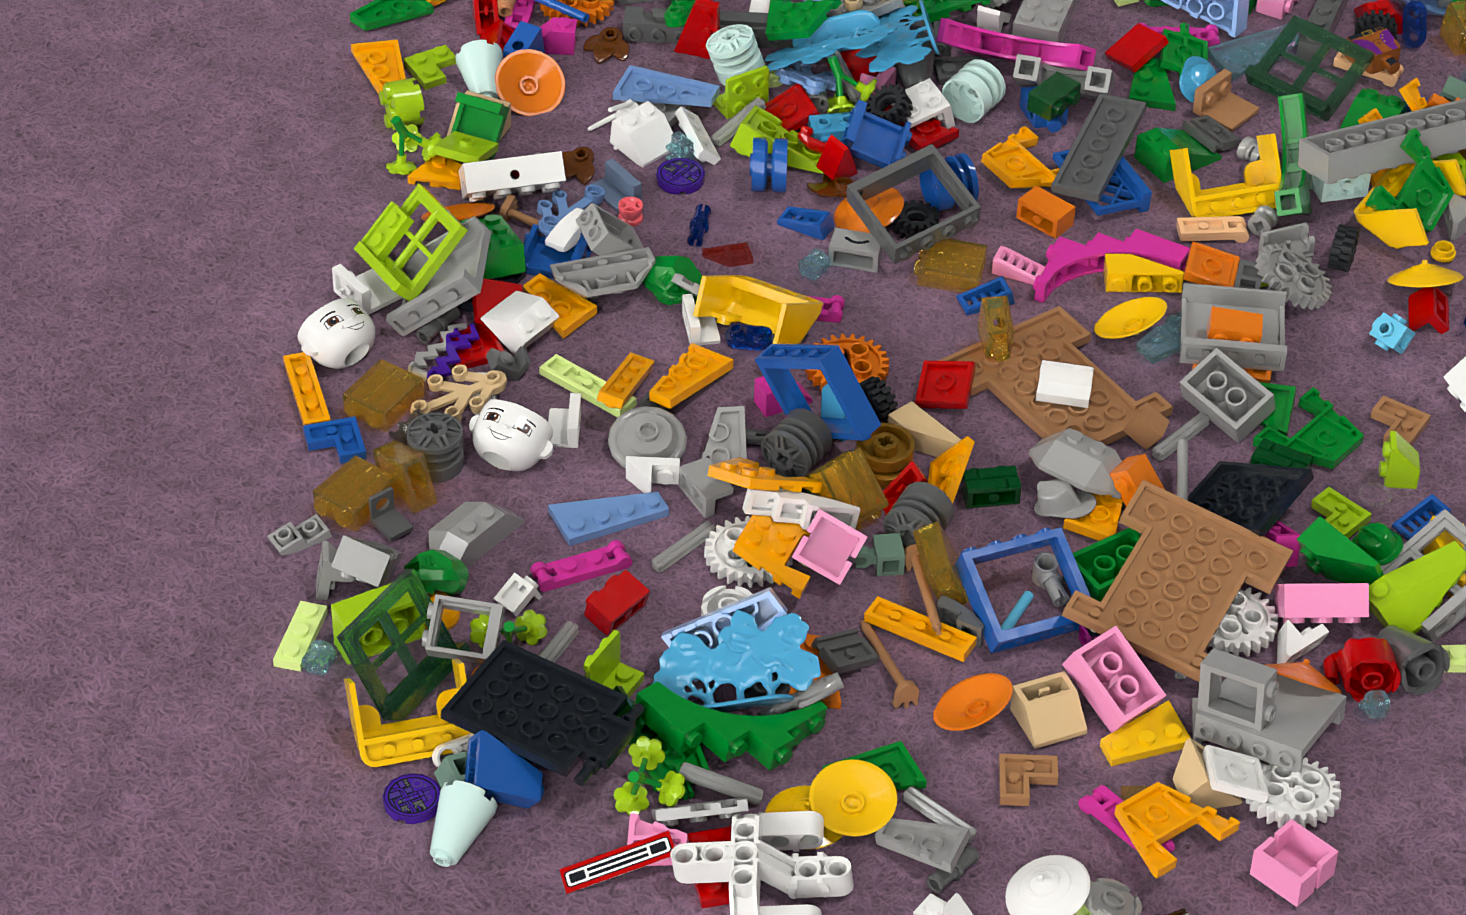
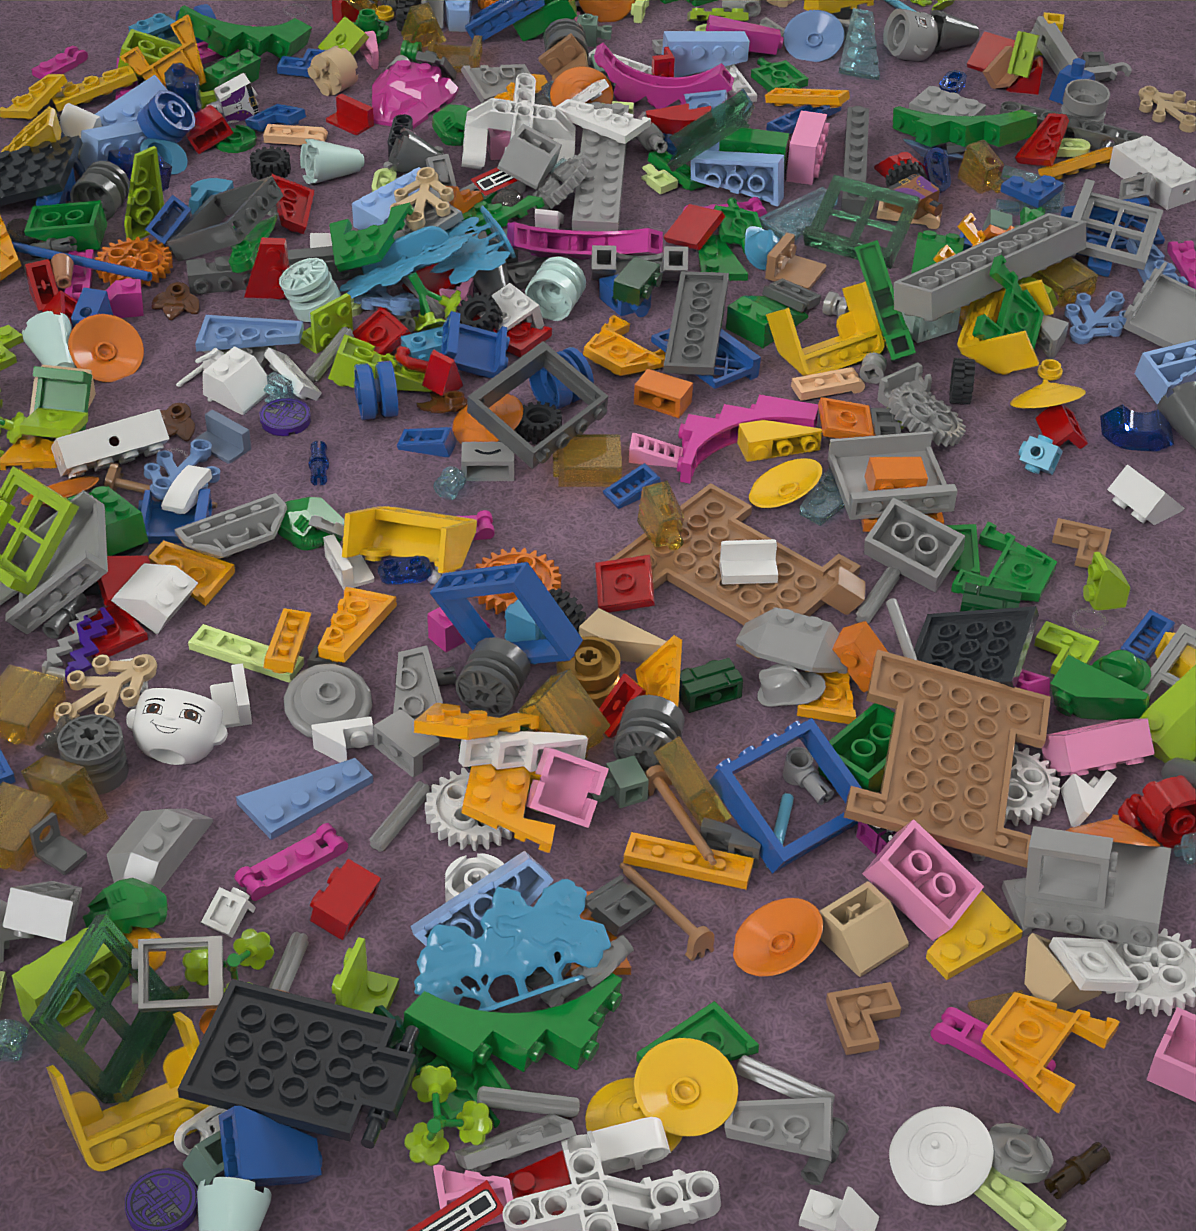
camera: 15 degrees left, 0 degrees up
dark grey bracket [486,346,531,381] -> none
light grey window [575,203,644,256] -> none
coral wheel [618,197,643,226] -> none
clear red tile [702,242,753,267] -> none

